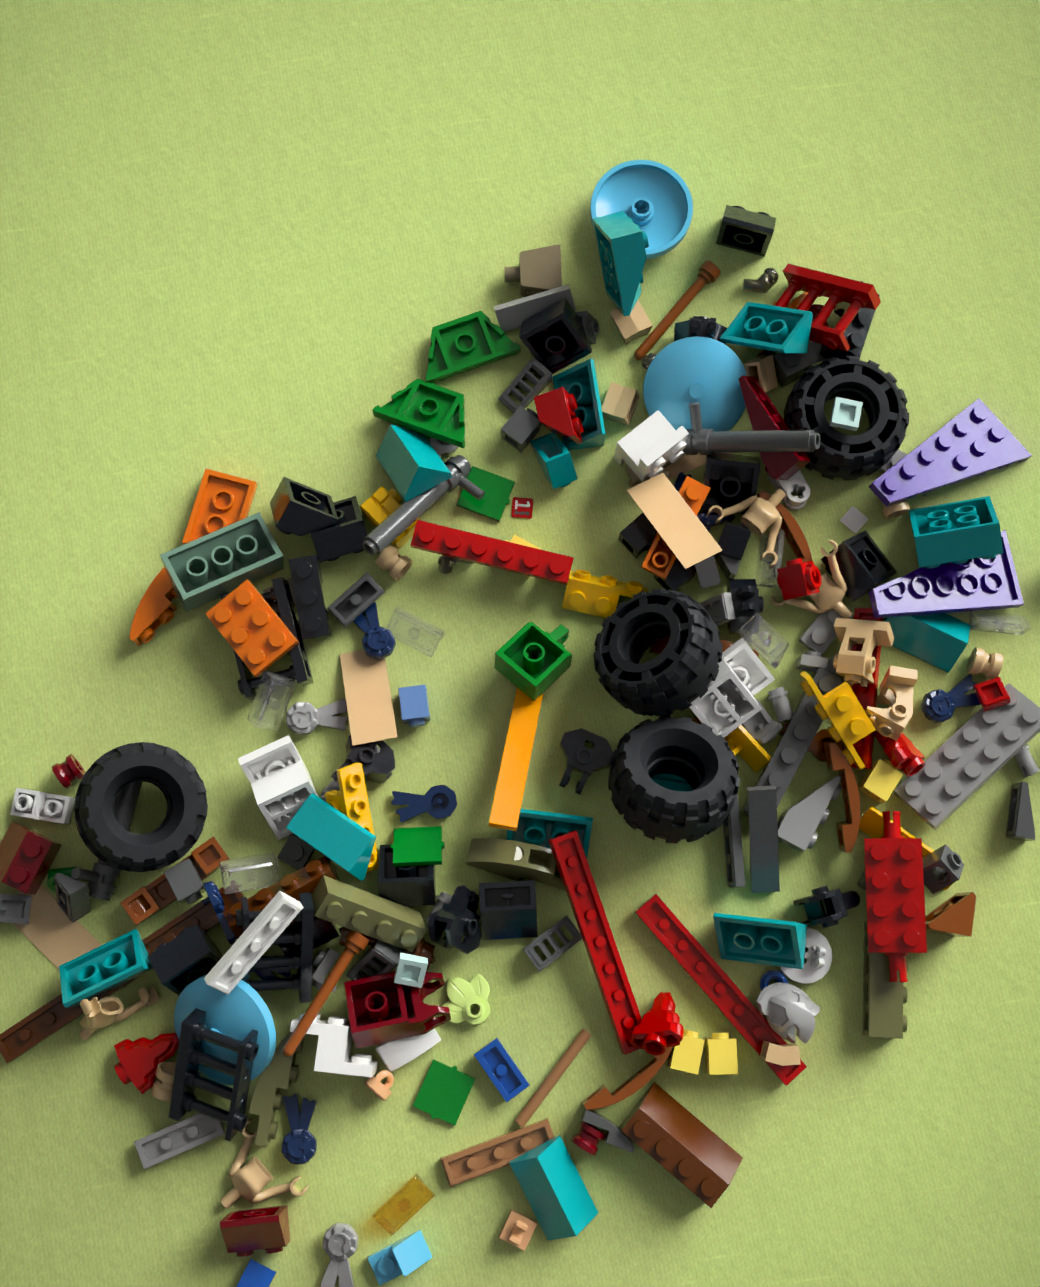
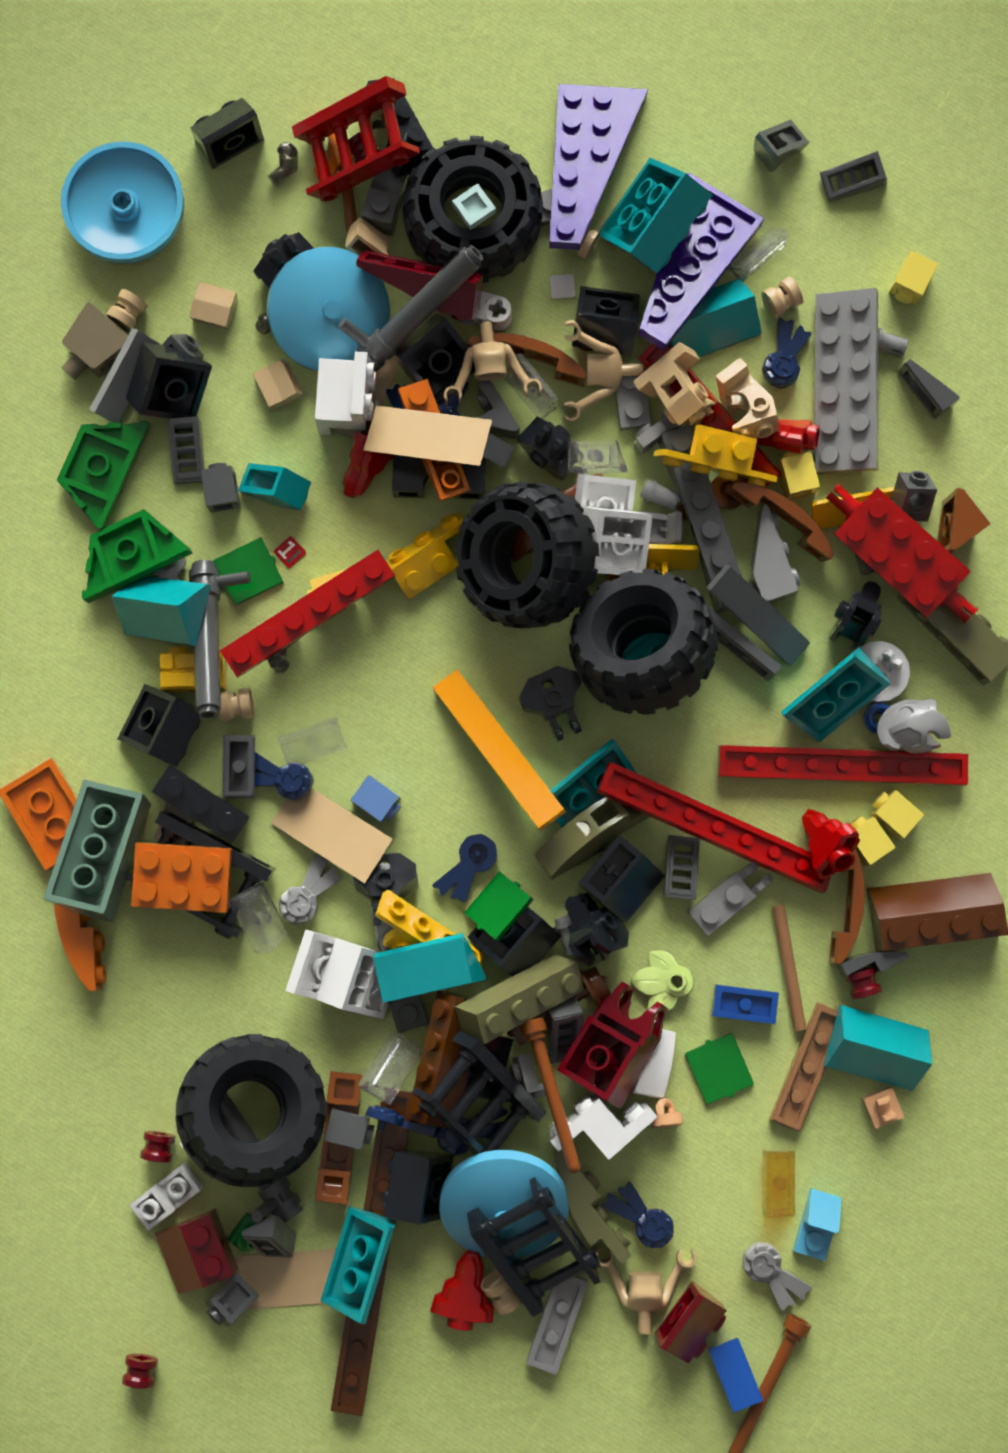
camera: 50 degrees left, 5 degrees up
tan piece [79,986,159,1040] -> none
white tile [204,891,303,995] -> none
black slope [270,477,339,536] -> none
light aqua plate [394,952,428,988] -> none
green hinge [494,622,572,701] -> none
red slope [533,387,584,444] -> none
teal slope [552,359,606,451] -> none
teal slope [593,211,649,316] -> none
dark orange piece [634,260,721,360] -> none
light grey plate [699,593,736,626] -> none
black slope [718,523,751,561] -> none
teal slope [720,302,813,353] -> none
tan piece [760,1041,801,1066] -> none
red brick [777,558,822,600] -> none
red tile [973,677,1011,712] -> none
none -> tan wheel [106,289,148,331]
none -> red rock [342,431,393,498]
none -> light grey hinge [687,862,773,936]

